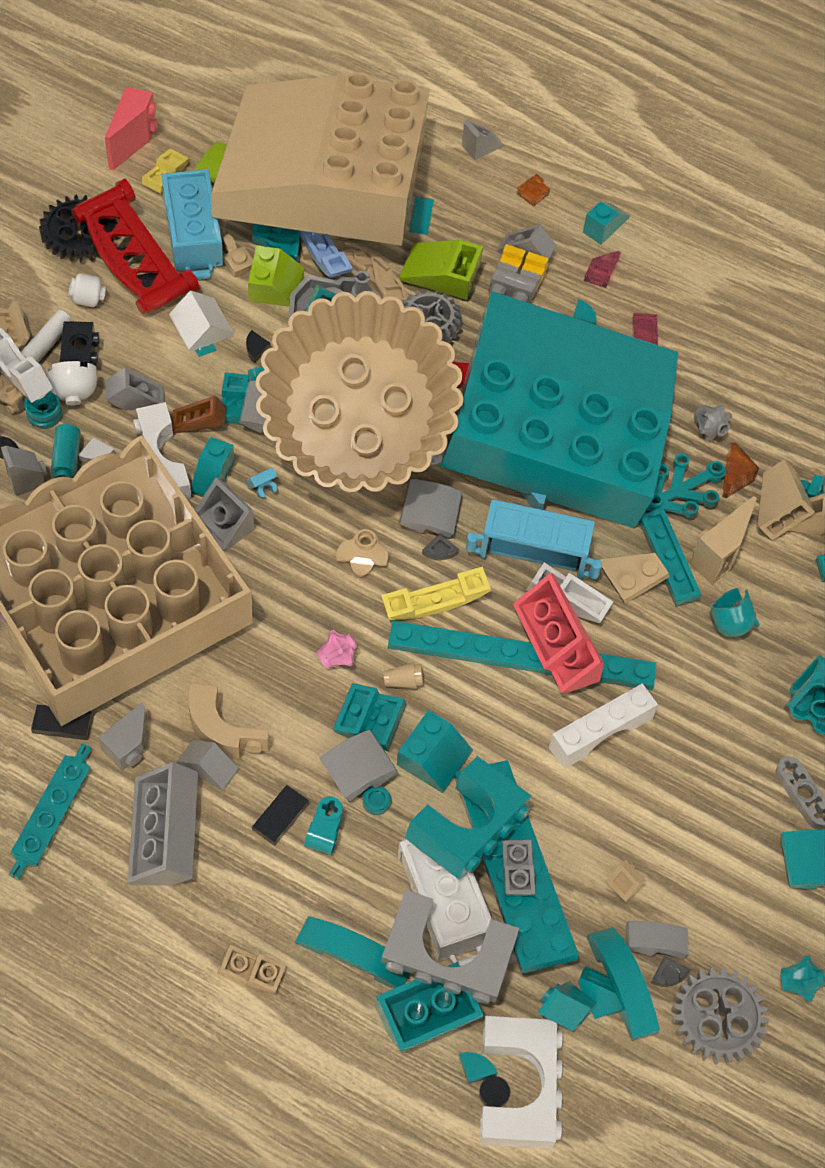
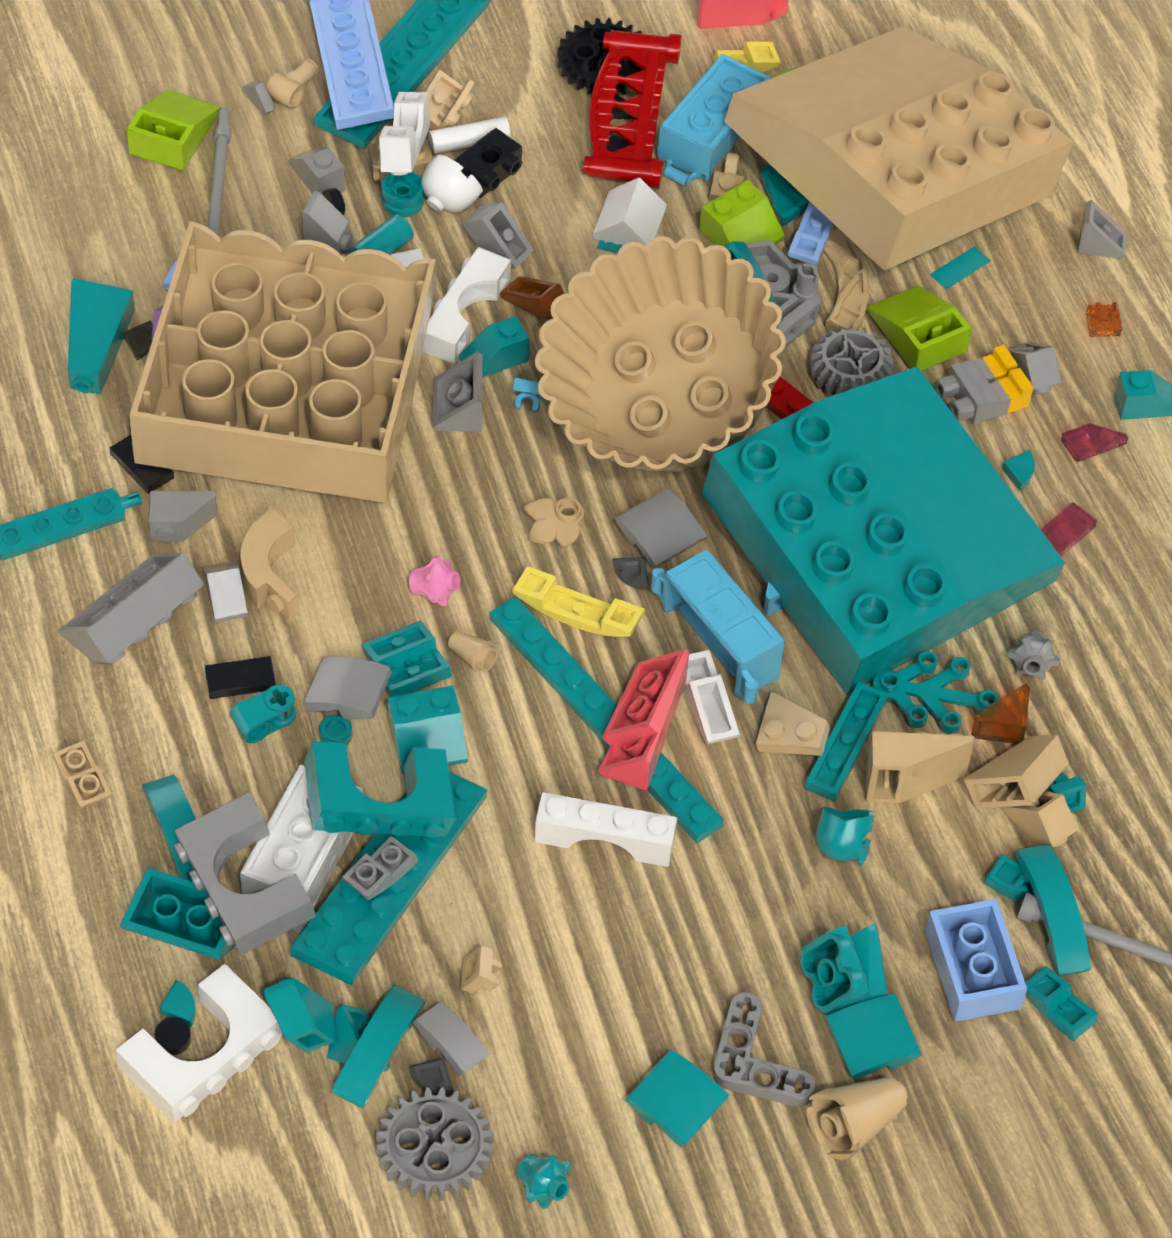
camera: 45 degrees right, 5 degrees down
white head [68,273,105,307] -> none

